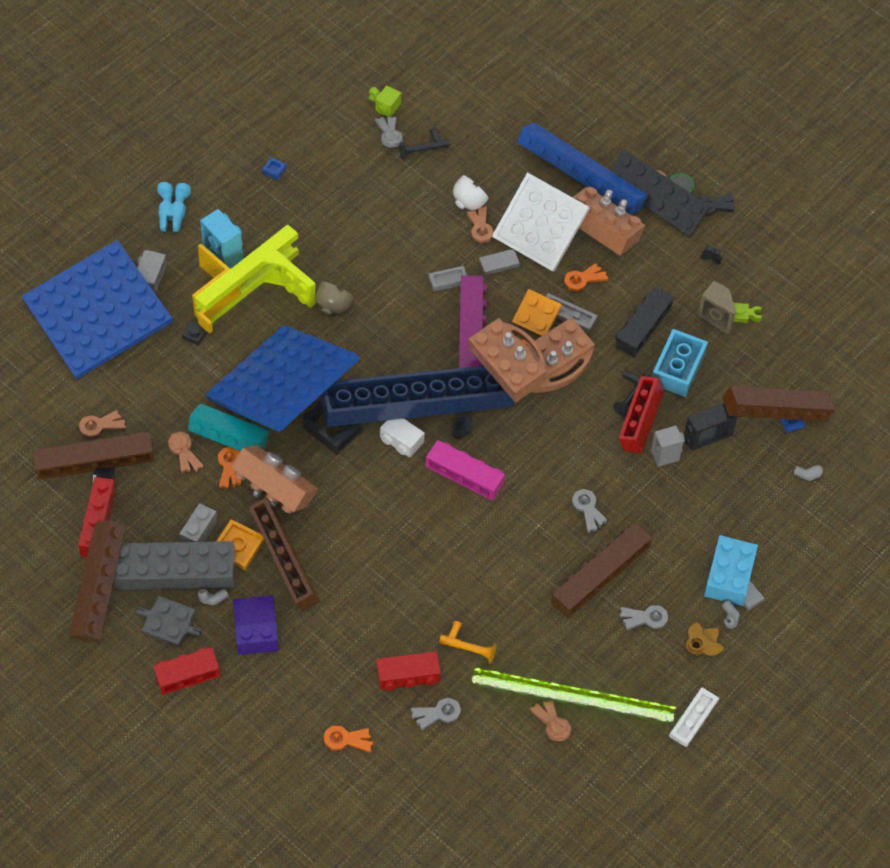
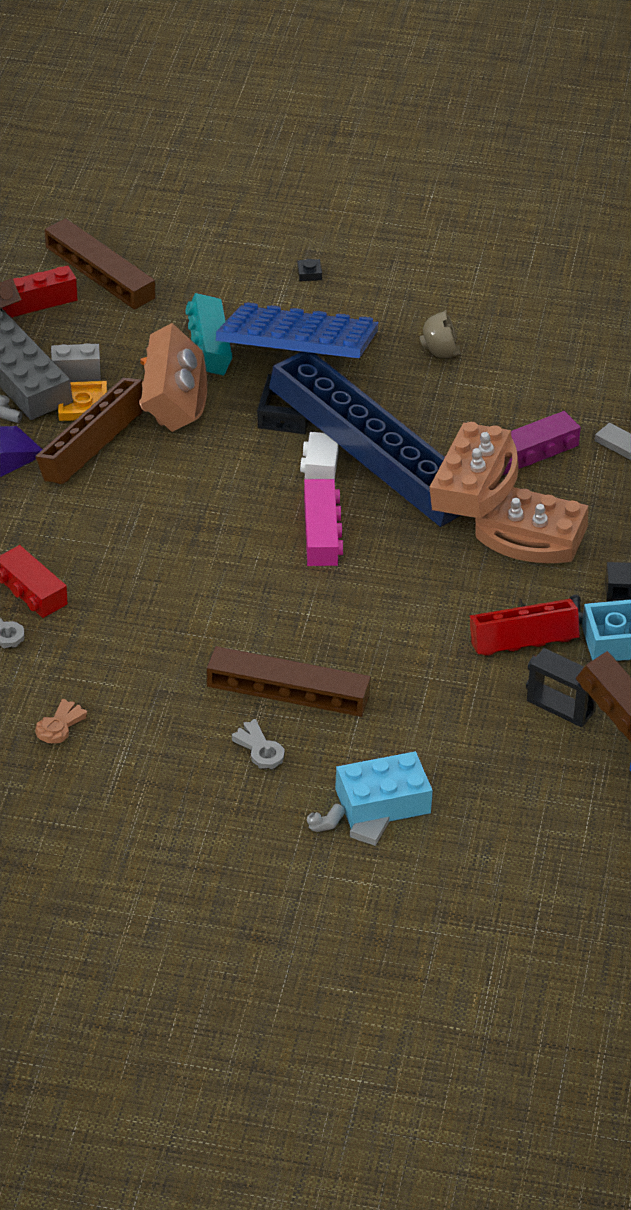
camera: 60 degrees right, 15 degrees down
blue plate [22,240,174,380] -> none
nougat piece [79,410,126,438] -> none
black plate [93,467,115,482] -> none
light grey brick [137,250,167,294] -> none
medium azure piece [157,182,191,232] -> none
nougat piece [168,431,204,473] -> none
neon yellow piece [192,225,316,333] -> none
medium azure brick [200,209,244,269] -> none
blue tile [262,157,287,180] -> none
light grey tile [428,266,467,292] -> none
light orange piece [439,621,496,664] -> none
black plate [452,414,472,439] -> none
clear neon green plate [472,668,675,723] -> none
light orange plate [512,289,562,336] -> none
light grey plate [546,293,598,333] -> none
light grey piece [572,489,607,533] -> none
light grey brick [651,426,685,467] -> none
white plate [669,688,719,748] -> none
pearl gold plate [686,622,724,656] -> none
light grey arm [794,465,823,481] -> none

